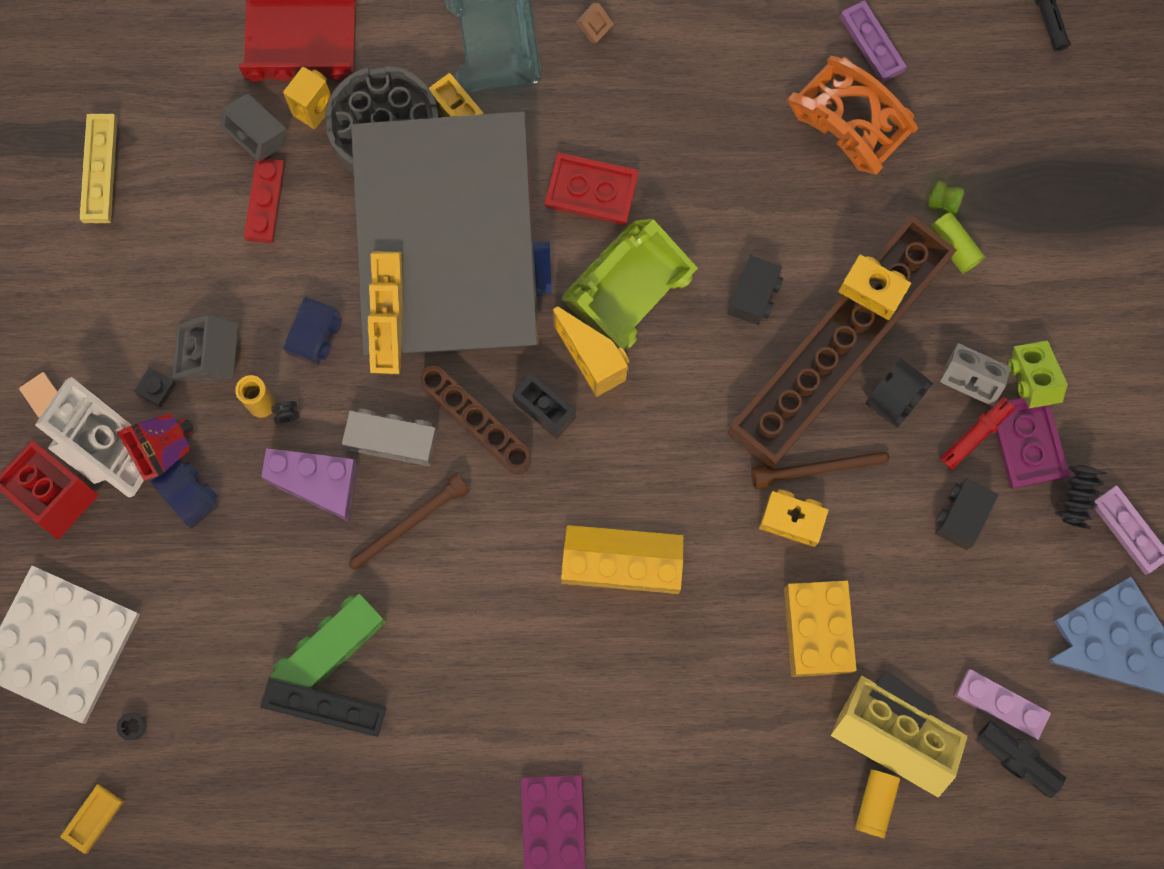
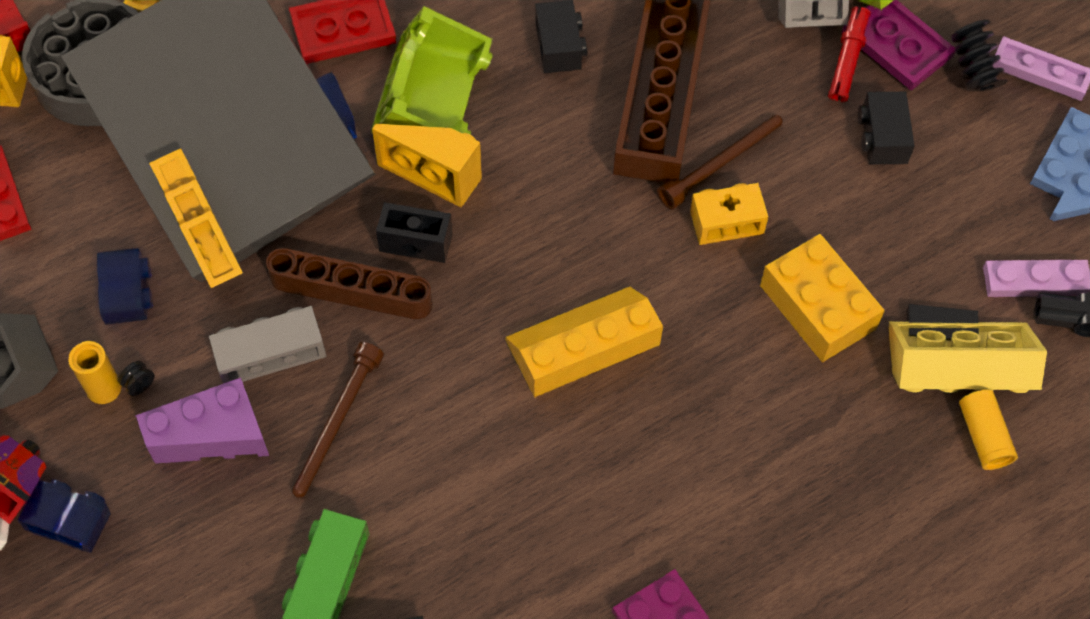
camera: 30 degrees left, 15 degrees down
black brick [865,358,934,428] -> none

